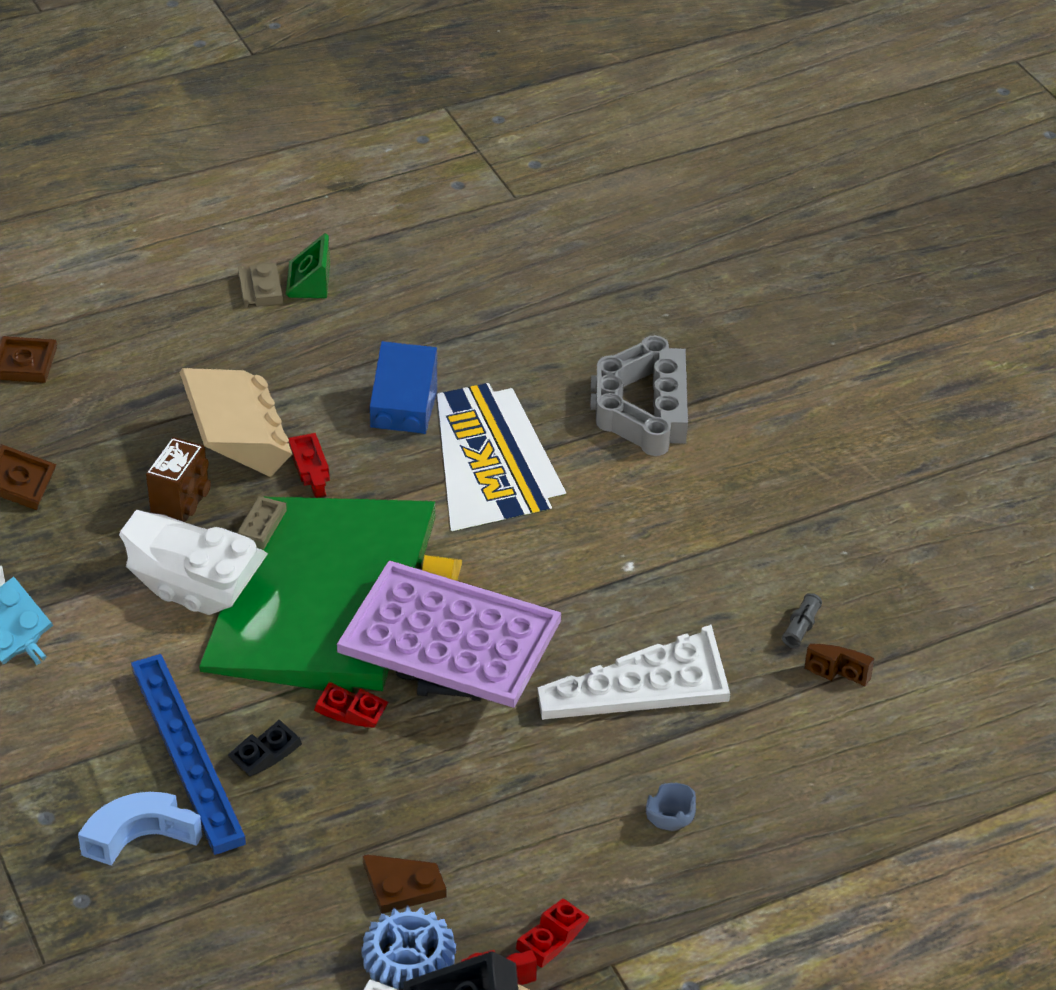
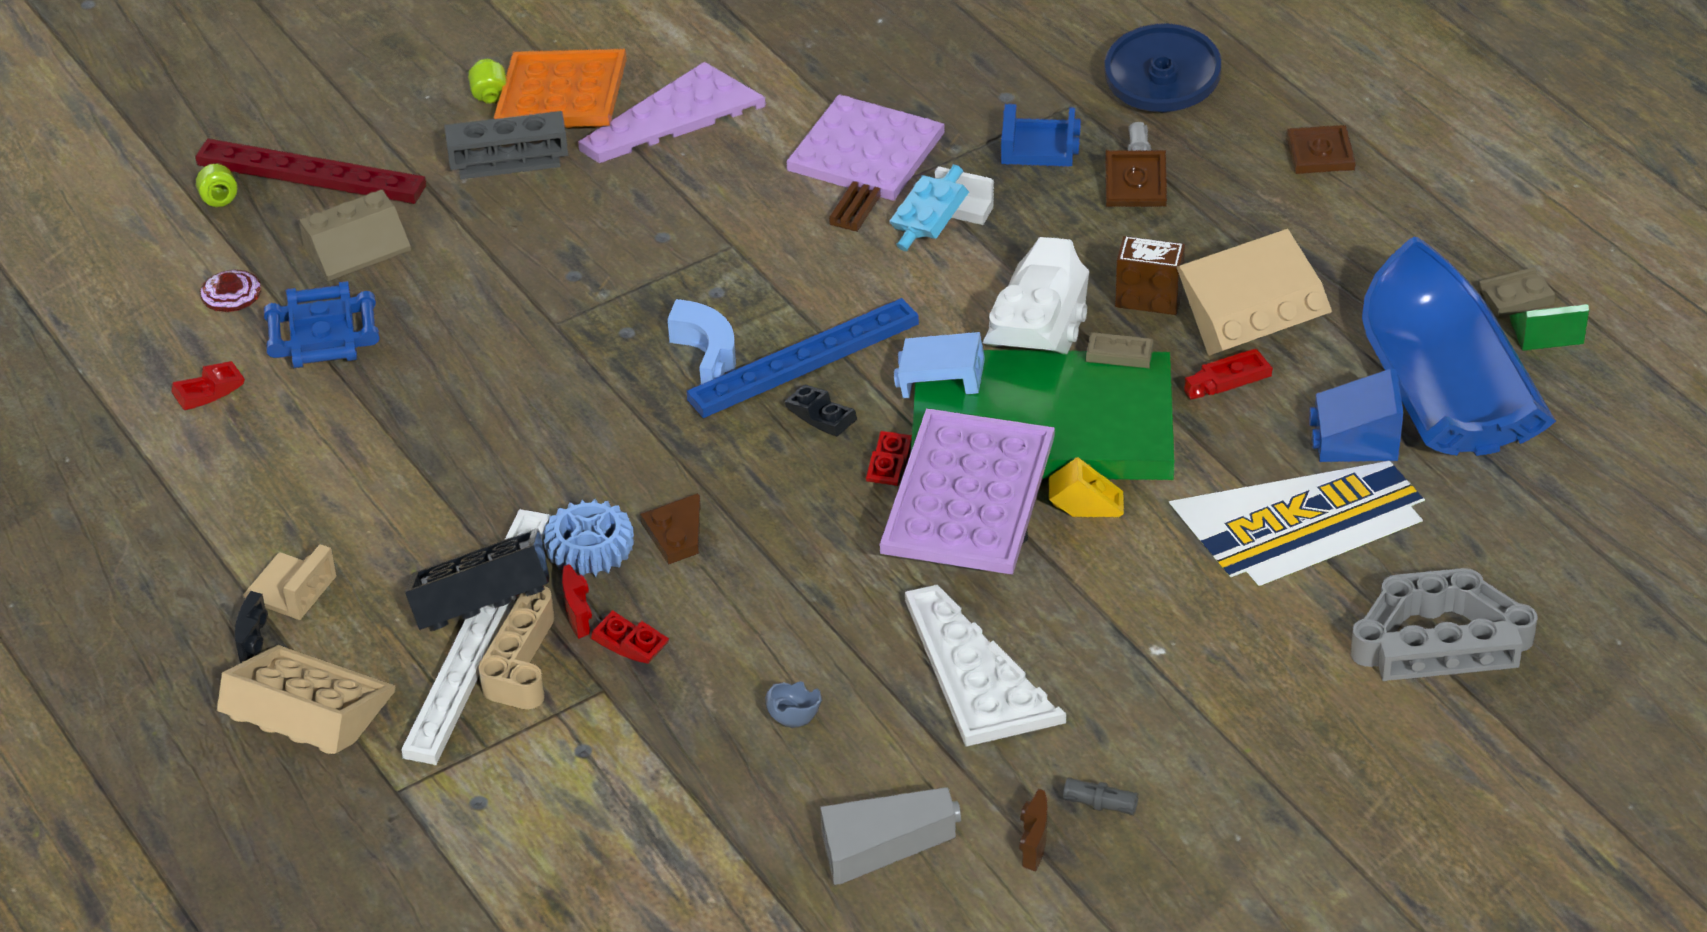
camera: 85 degrees right, 0 degrees up
none -> light grey slope [820,787,961,885]
none -> light blue panel [894,332,985,398]
none -> blue panel [1362,237,1556,456]

